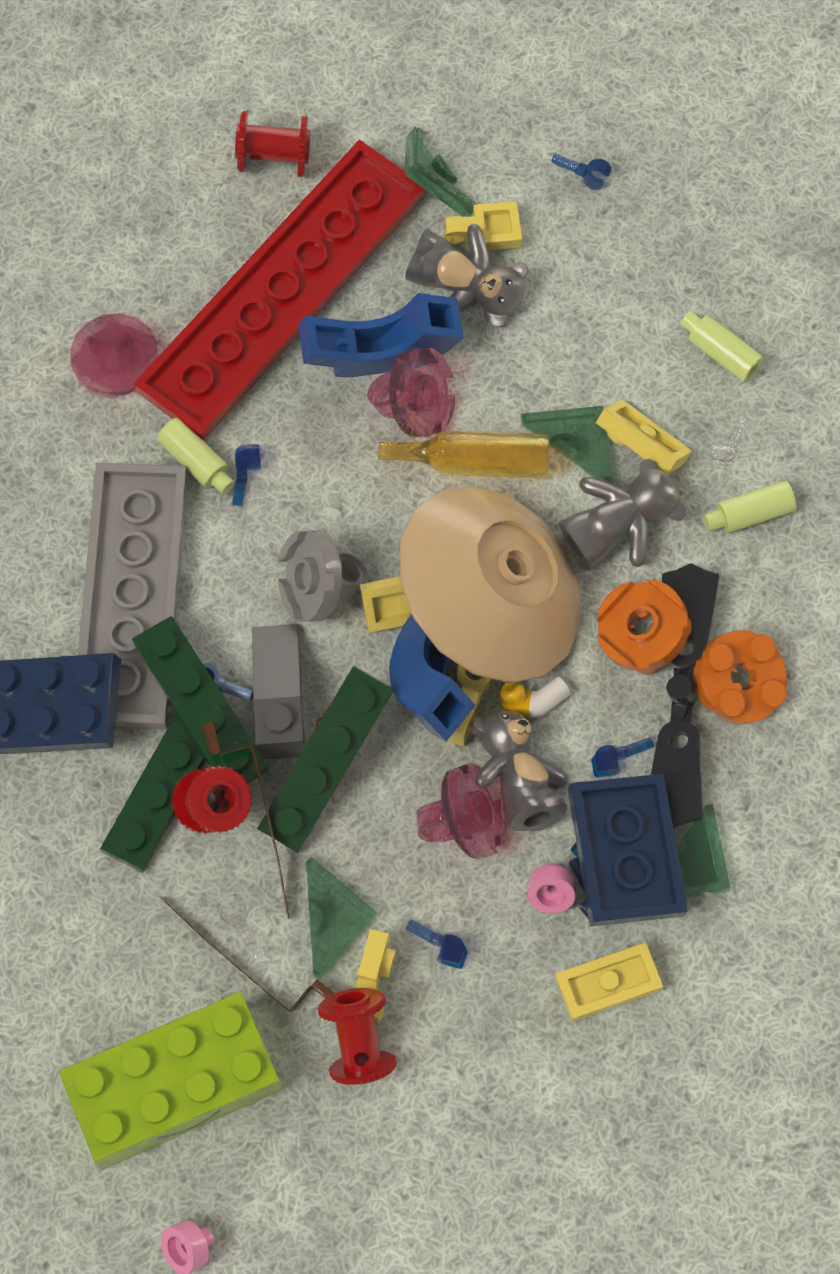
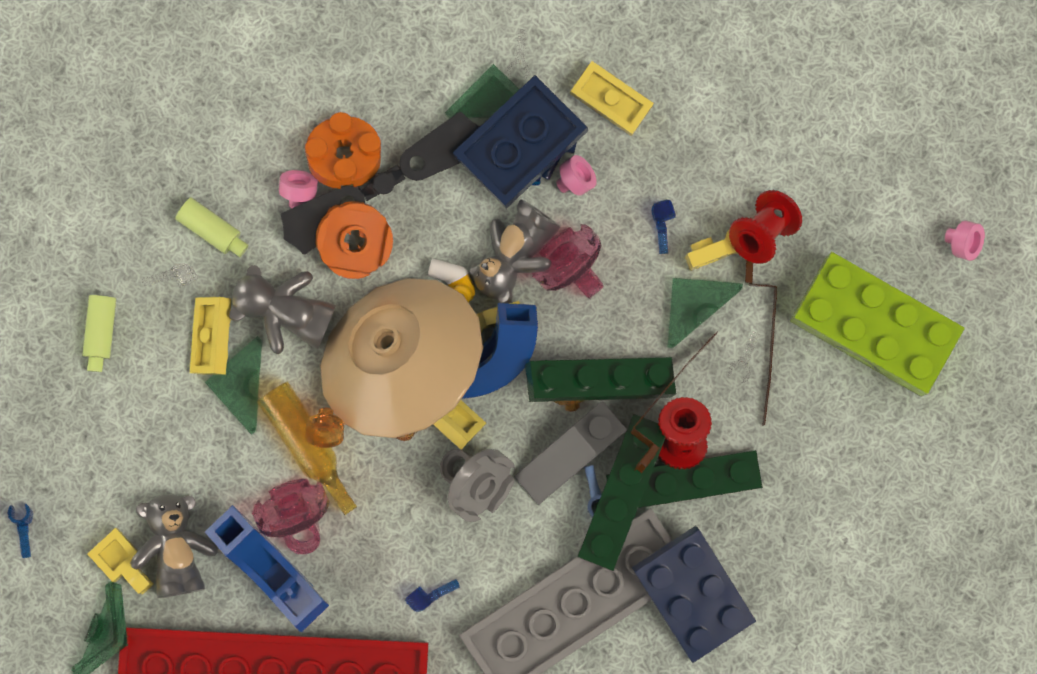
camera: 135 degrees left, 15 degrees up
yellowish green cylinder [157,418,235,495] -> none
clear blue hand [591,737,654,778] -> none
none -> bright pink tile [279,170,318,208]
none -> clear orange tile [305,407,344,448]

